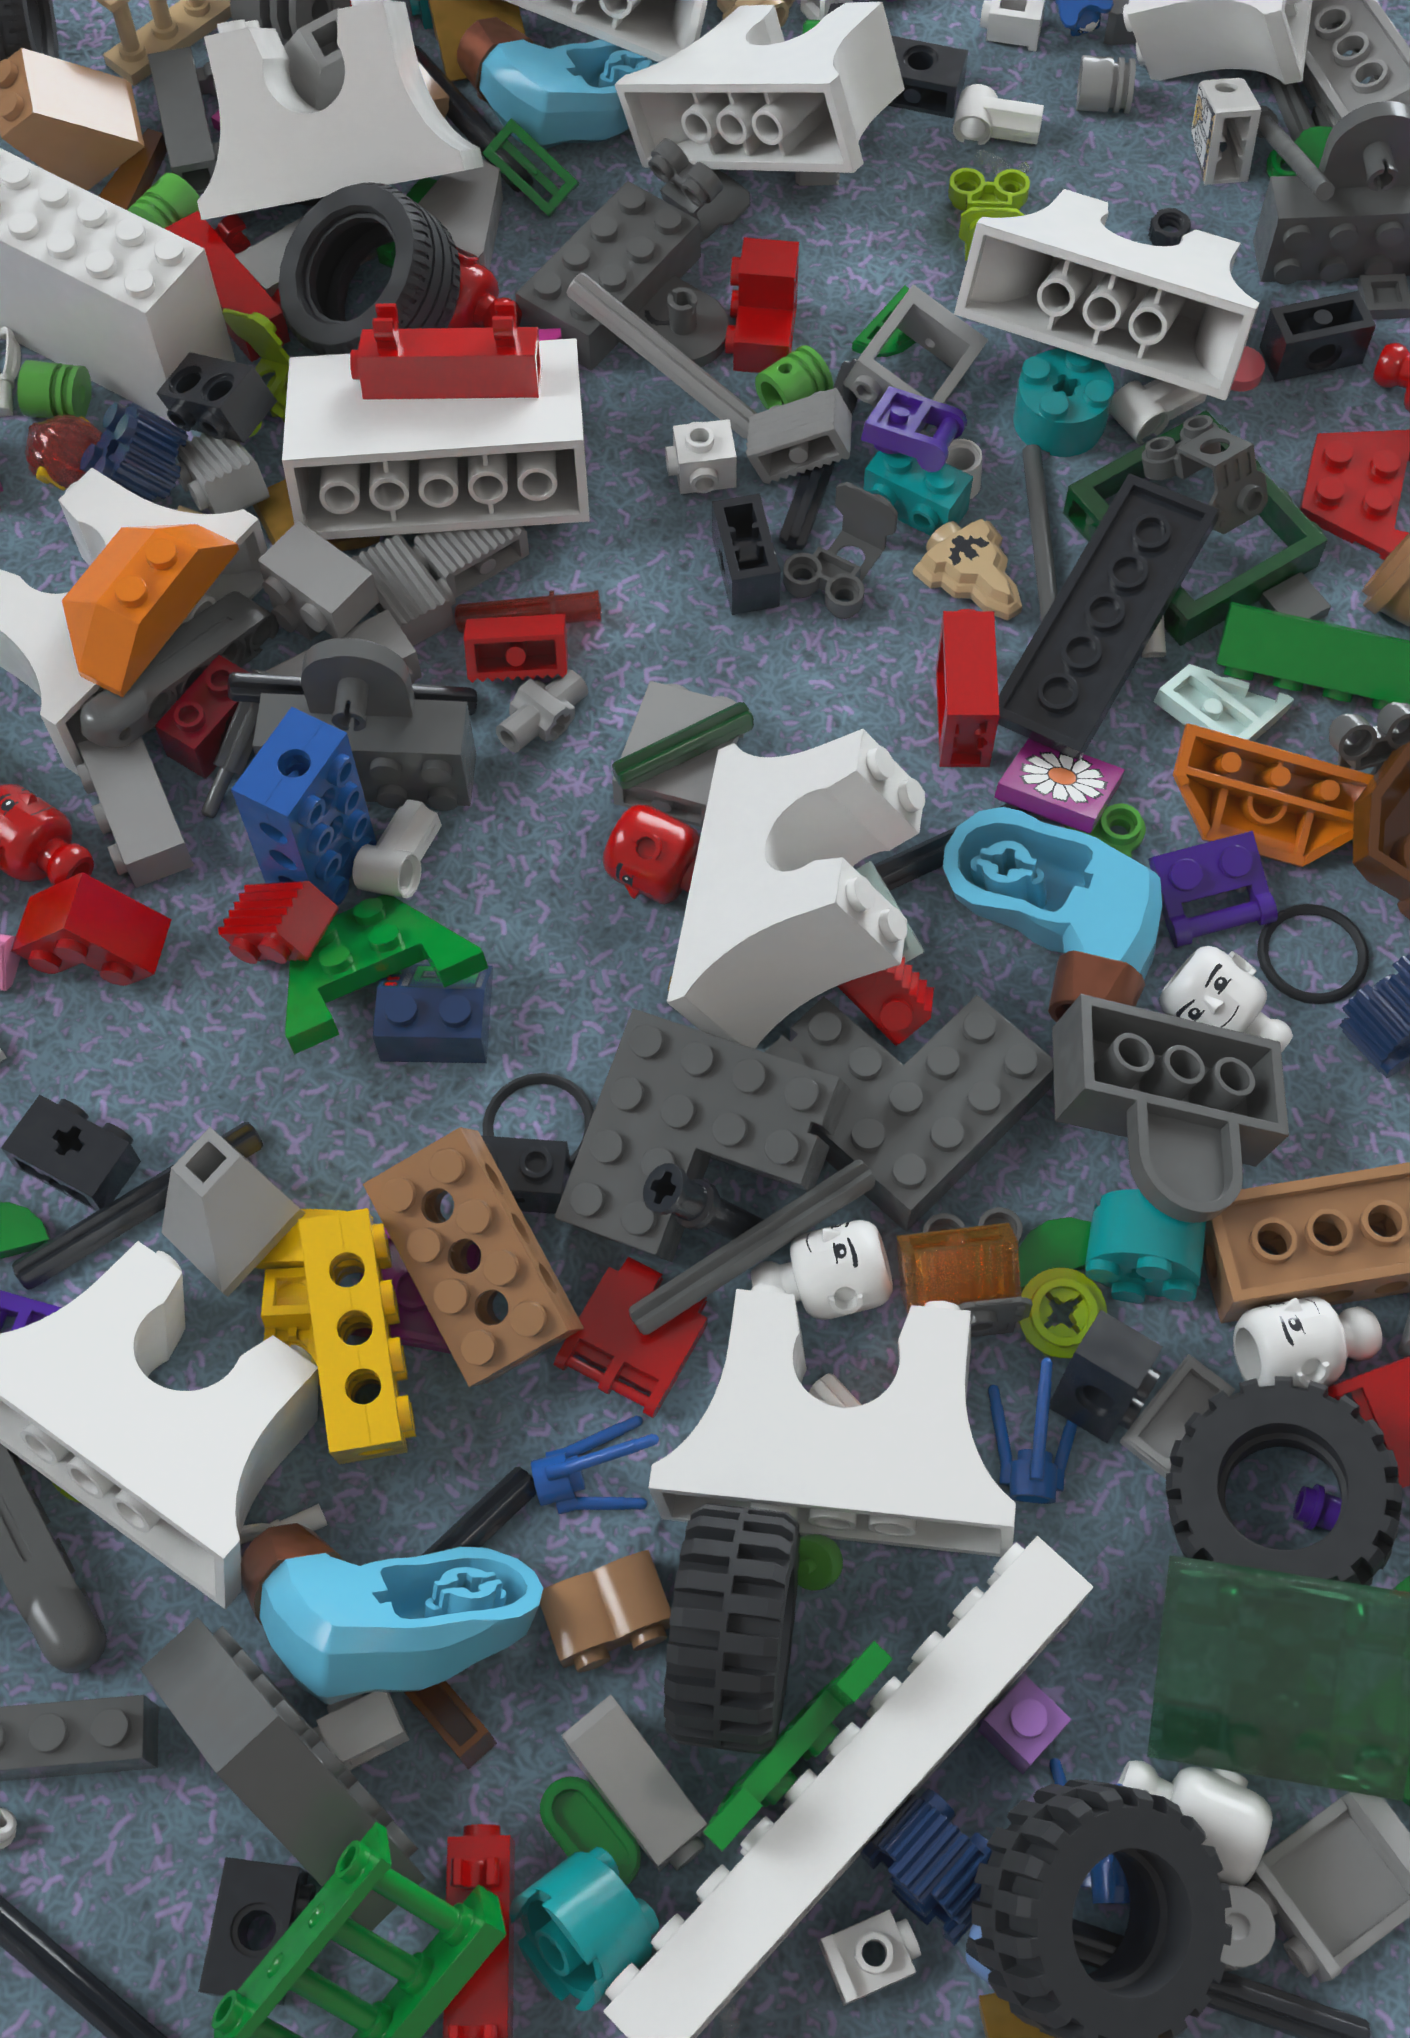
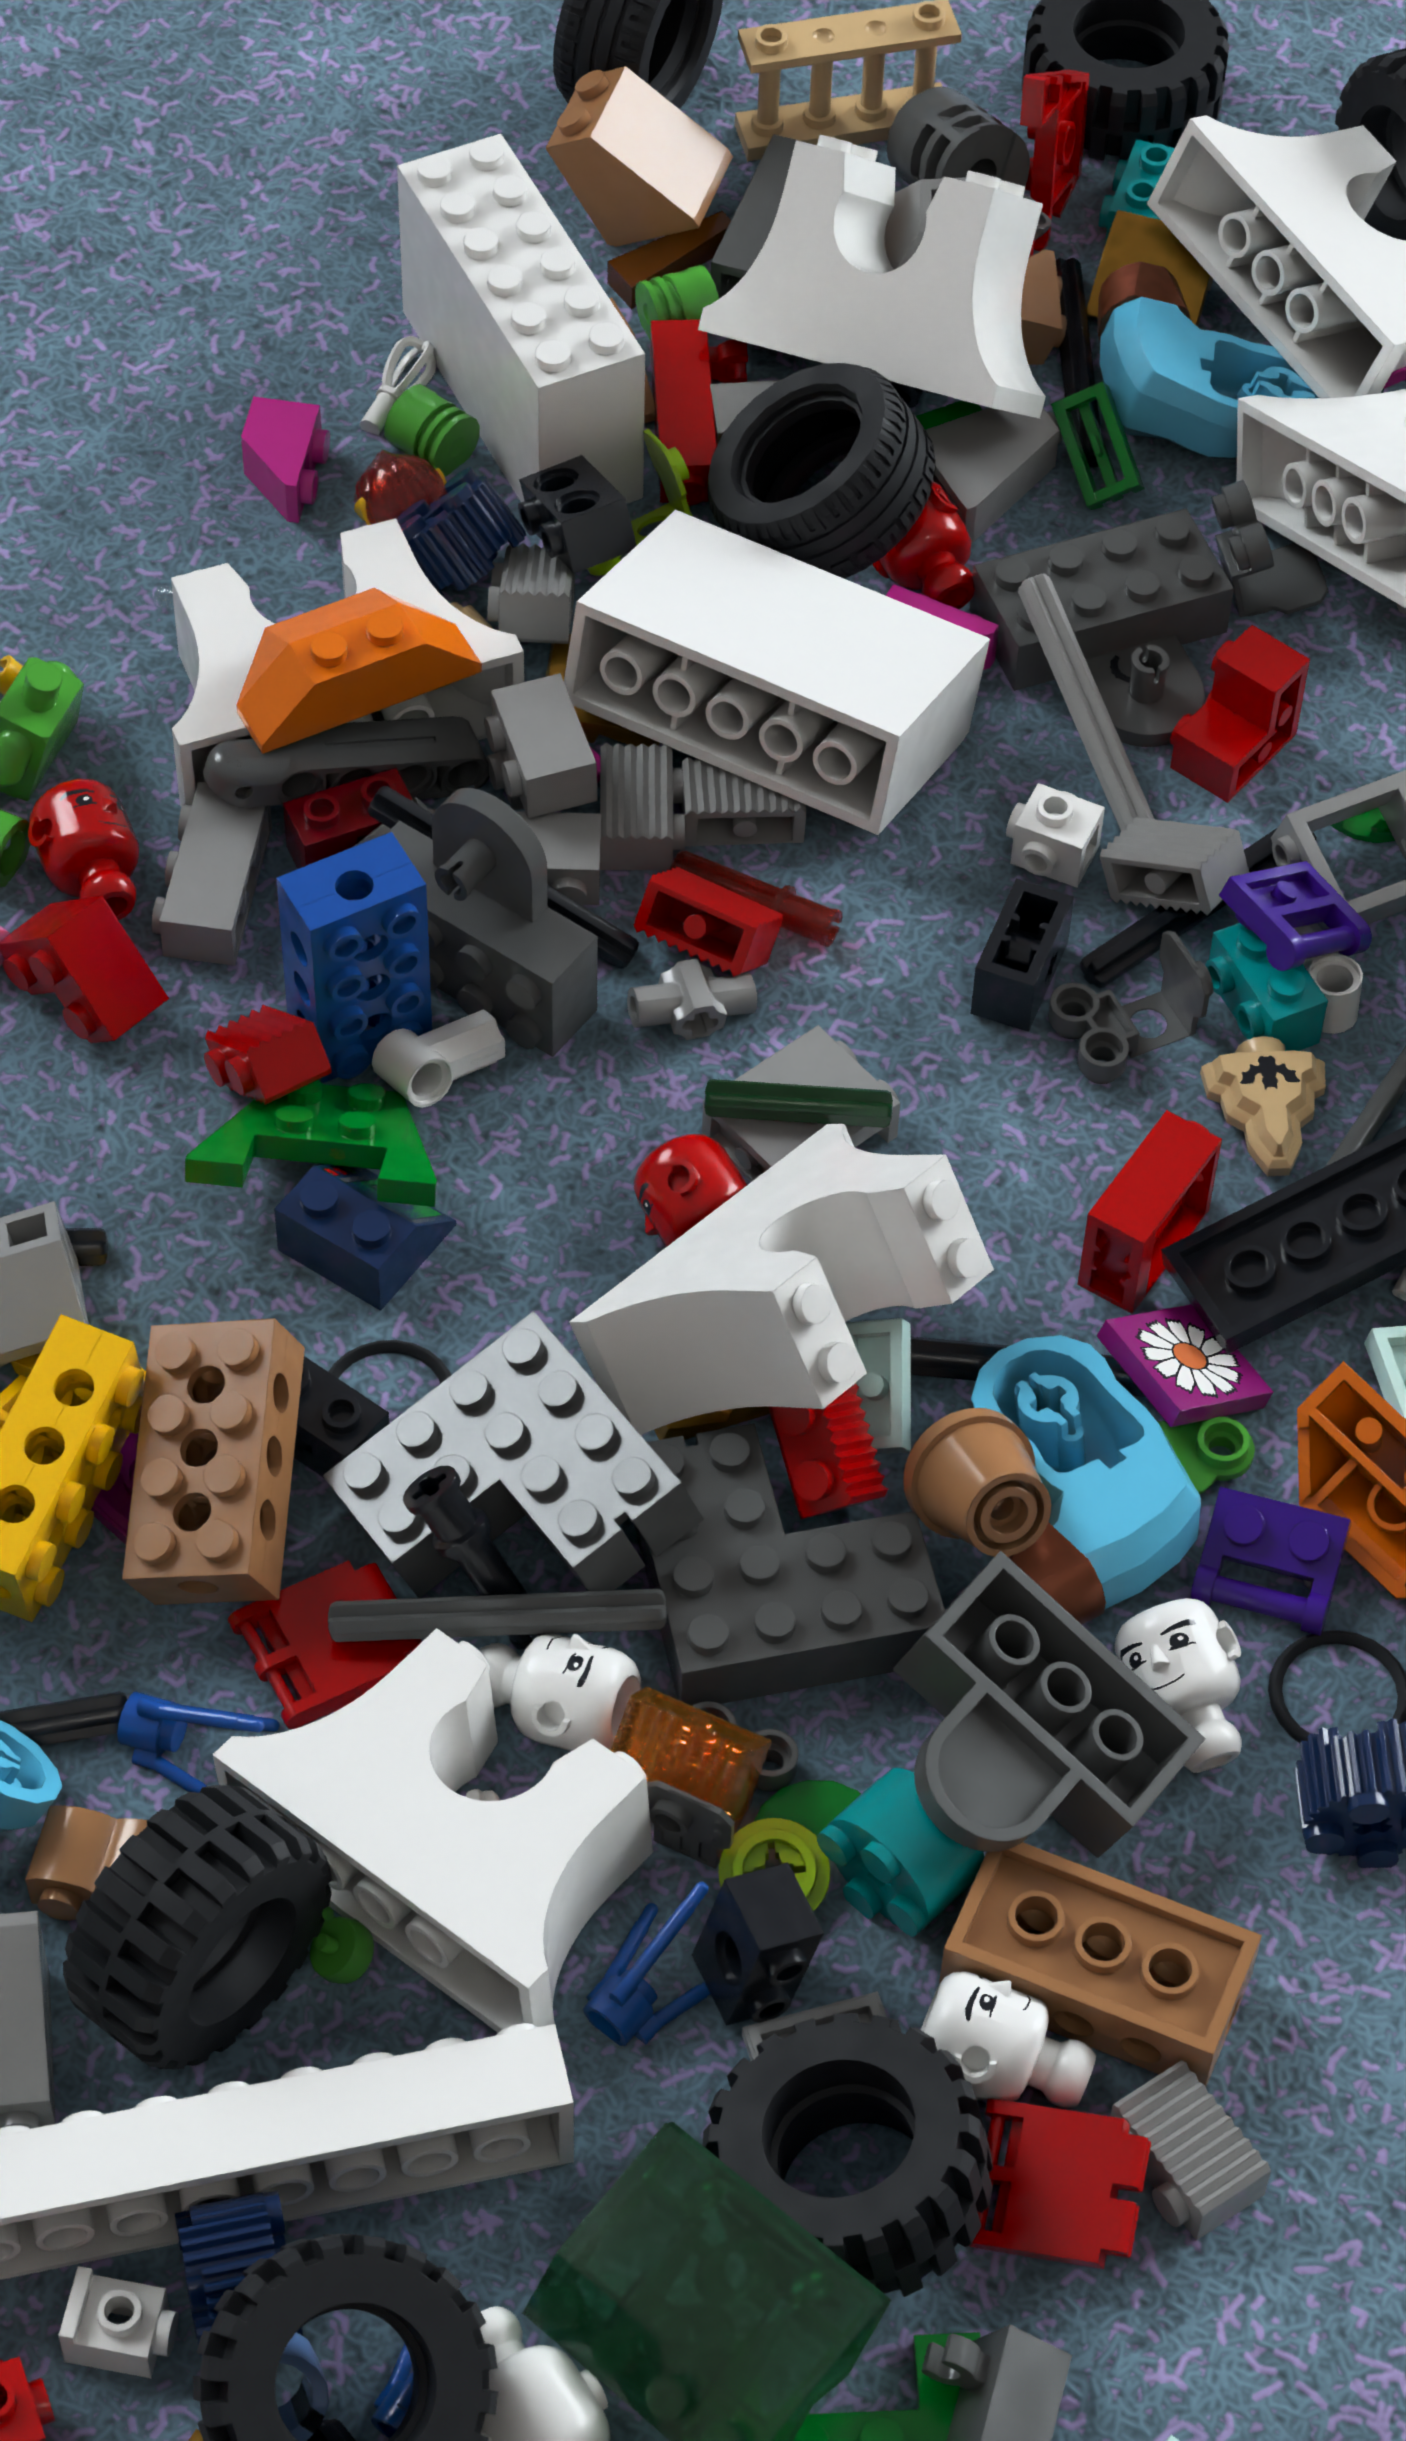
camera: 30 degrees right, 10 degrees down
red brick [350,302,542,400] -> none
green wing [702,1641,893,1852] -> none
bright green piece [755,345,834,410] -> none
medium lavender brick [978,1675,1072,1774] -> none
none -> medium nougat piece [903,1408,1051,1557]

